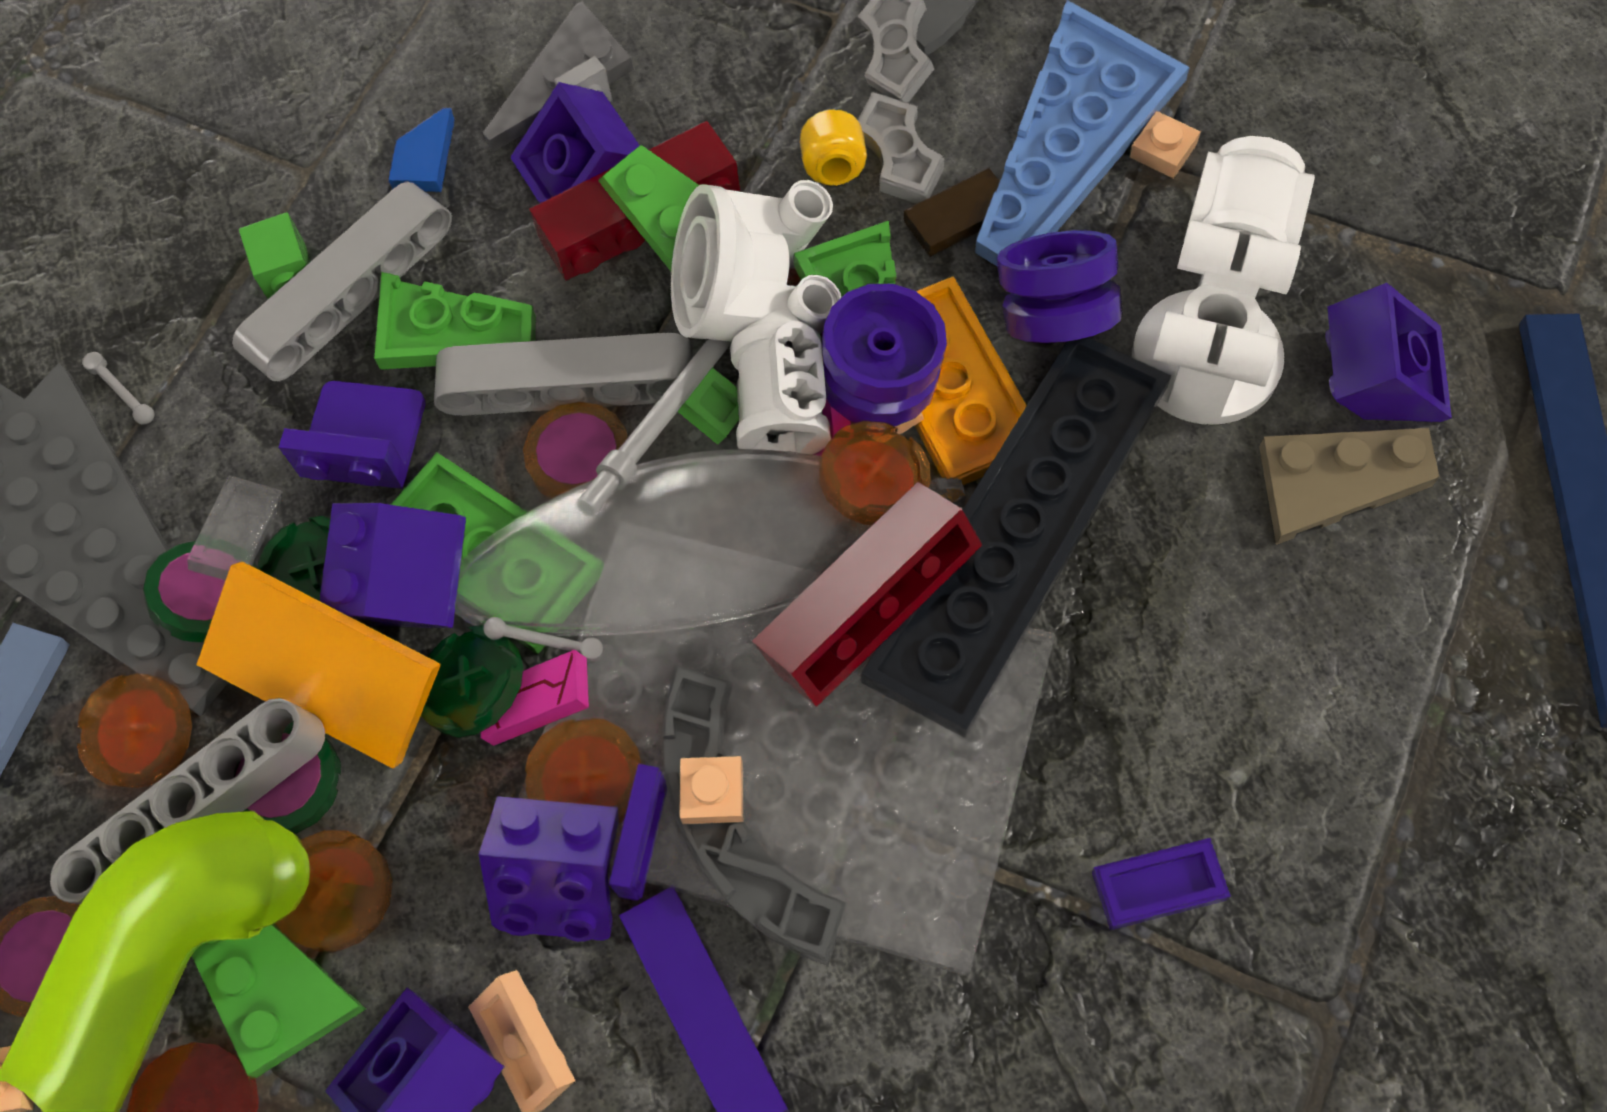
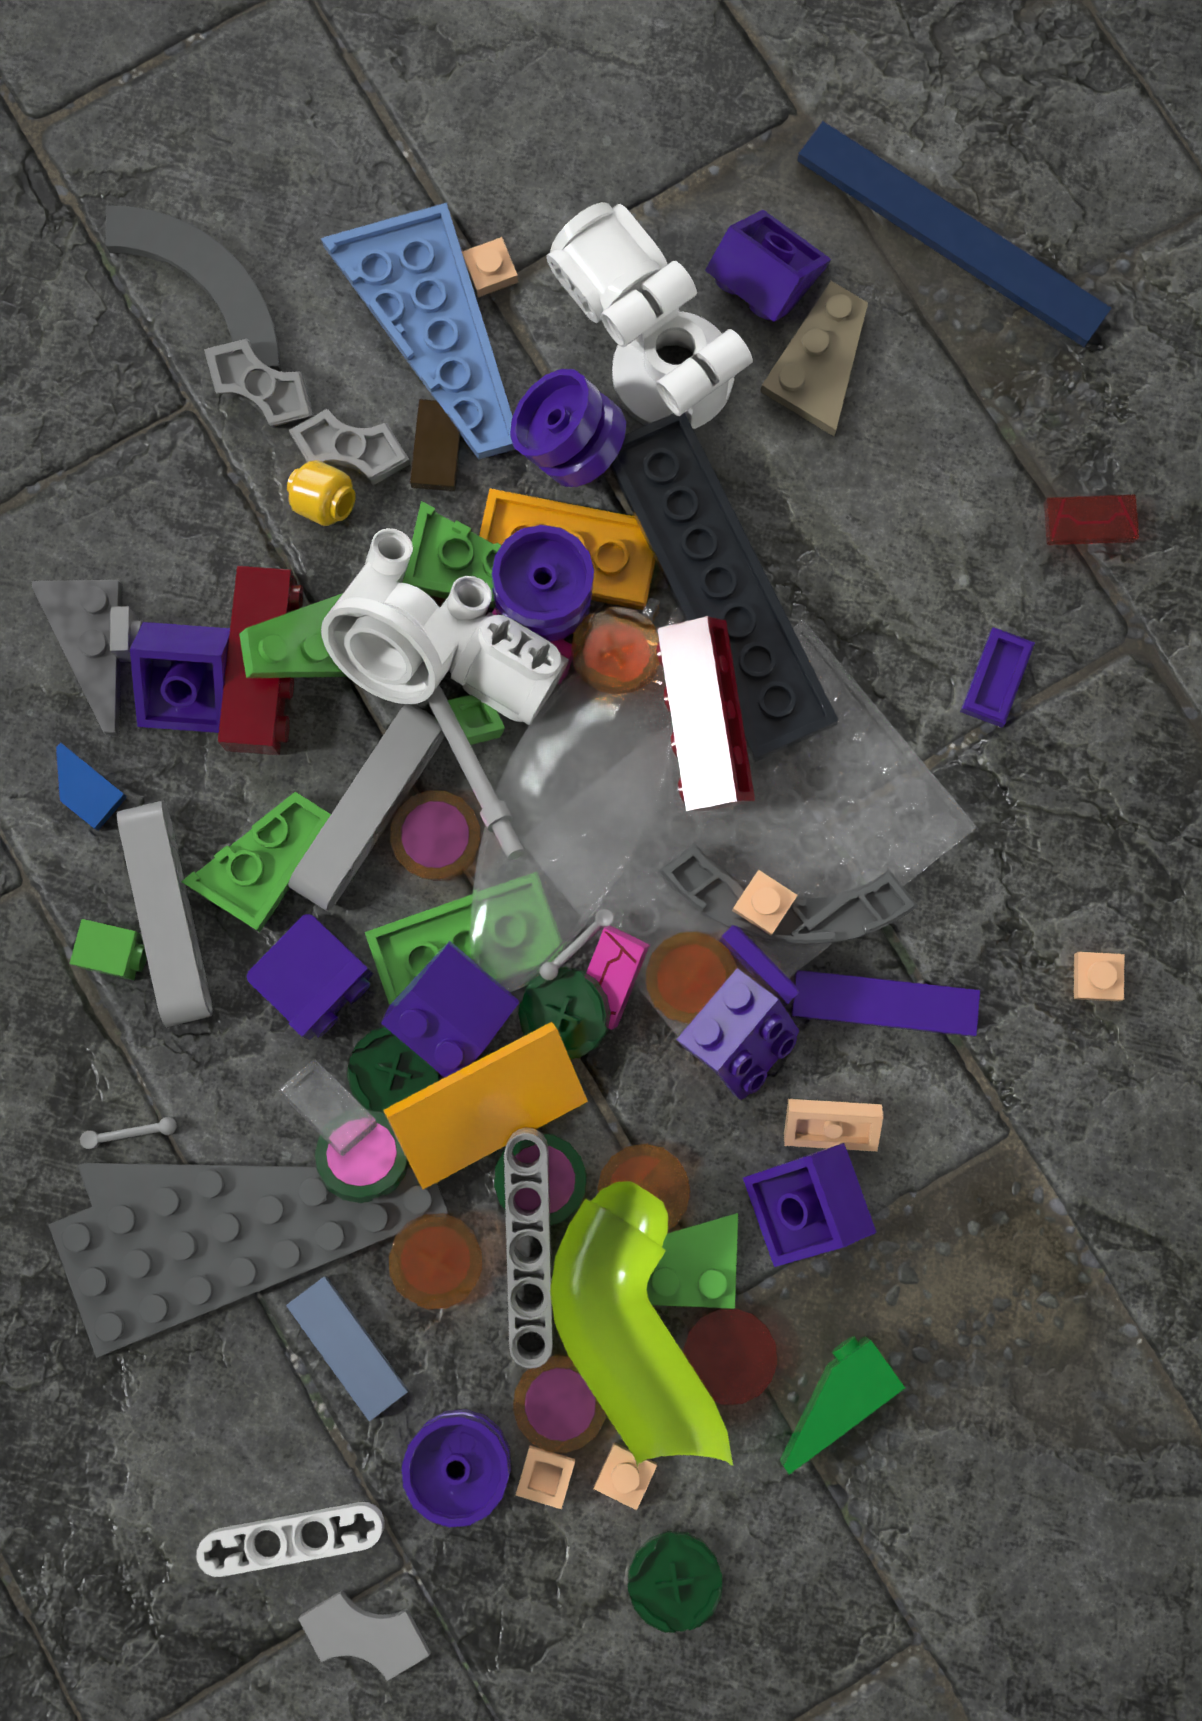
camera: 60 degrees left, 15 degrees up
none -> clear red tile [1044,495,1139,545]

